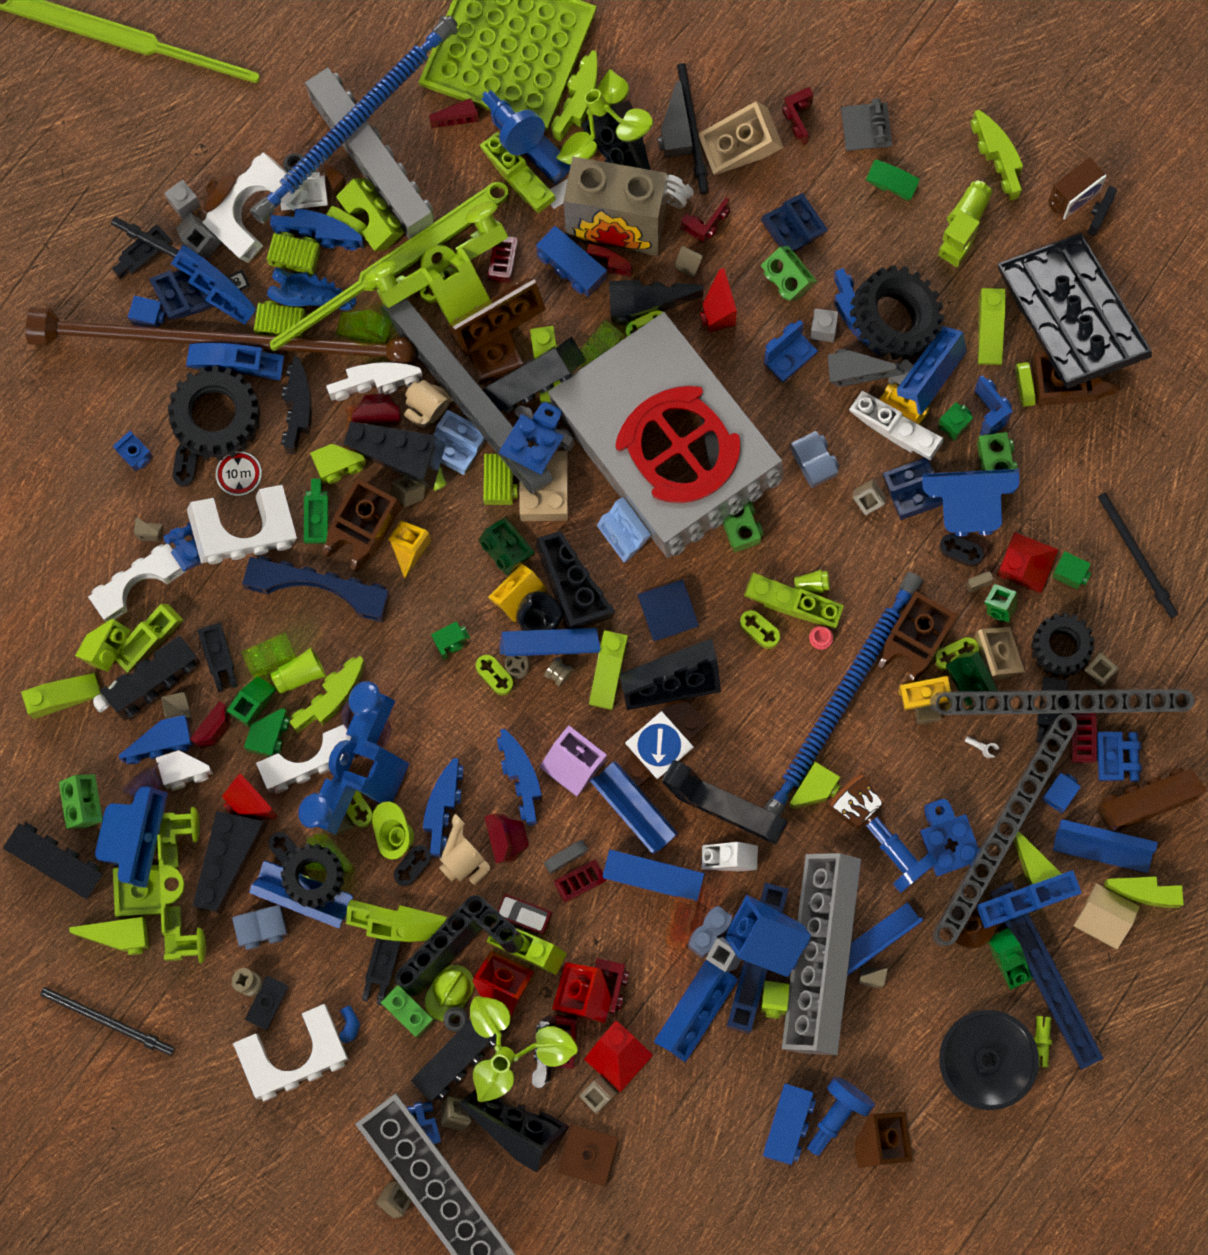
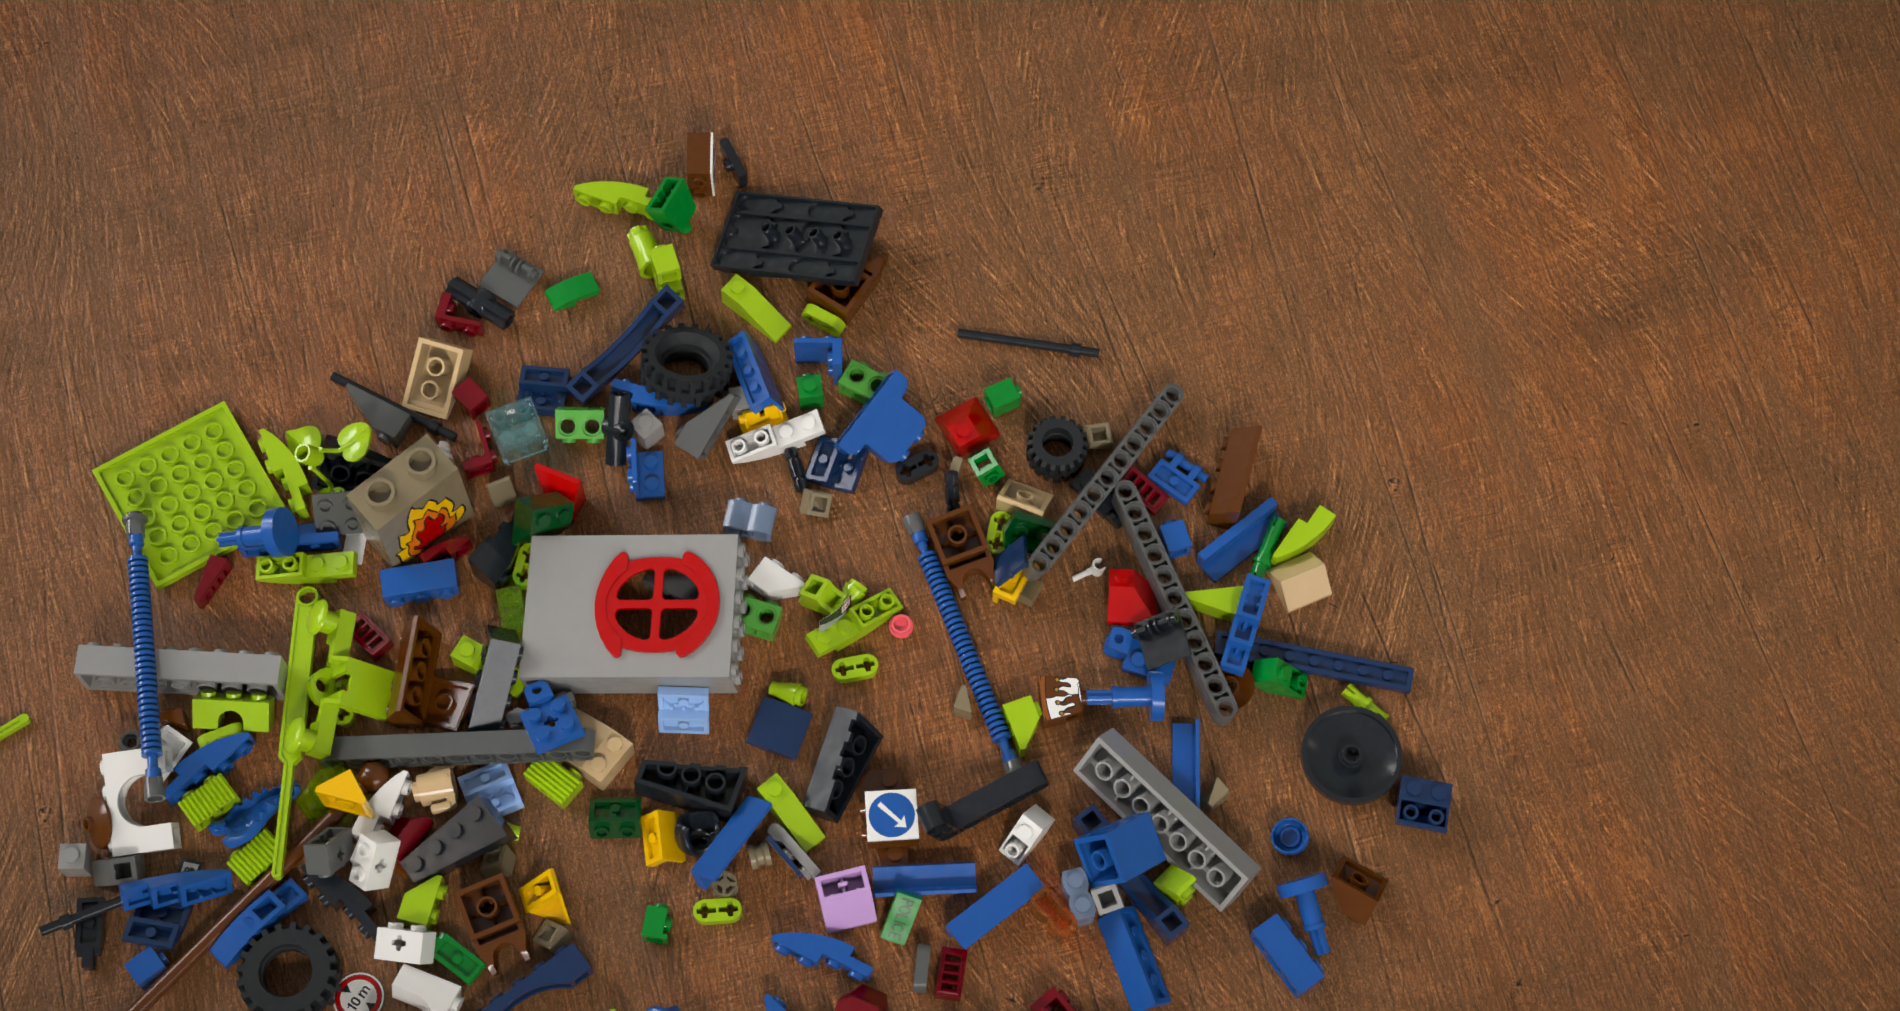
camera: 60 degrees left, 10 degrees down
none -> dark grey brick [303,827,354,878]
none -> dark grey hinge [311,490,363,535]
none -> yellow slope [315,769,375,819]
none -> white brick [349,830,401,891]
none -> white brick [374,922,436,965]
none -> black piece [445,276,516,330]
none -> dark red panel [452,377,491,421]
none -> clear light blue slope [485,396,550,465]
none -> dark green slope [511,491,574,546]
none -> dark tan slope [532,918,573,954]
none -> dark blue arch [565,284,685,407]
none -> black piece [601,390,634,466]
none -> green torso [645,177,696,234]
none -> white slope [748,557,805,601]
none -> dark blue piece [766,835,803,879]
none -> light grey hinge [767,822,823,881]
none -> lime cone [769,681,808,707]
none -> black axle [784,447,808,493]
none -> lime brick [798,574,849,616]
none -> sticker [819,594,851,632]
none -> tile [880,889,922,946]
none -> black axle [944,470,960,513]
none -> dark tan slope [953,685,972,720]
none -> dark blue piece [994,535,1028,588]
none -> red slope [1107,568,1157,626]
none -> black hinge [1131,607,1192,671]
none -> green pin [1250,516,1286,578]
none -> blue hair [1270,818,1309,856]
none -> dark blue slope [1394,775,1453,834]

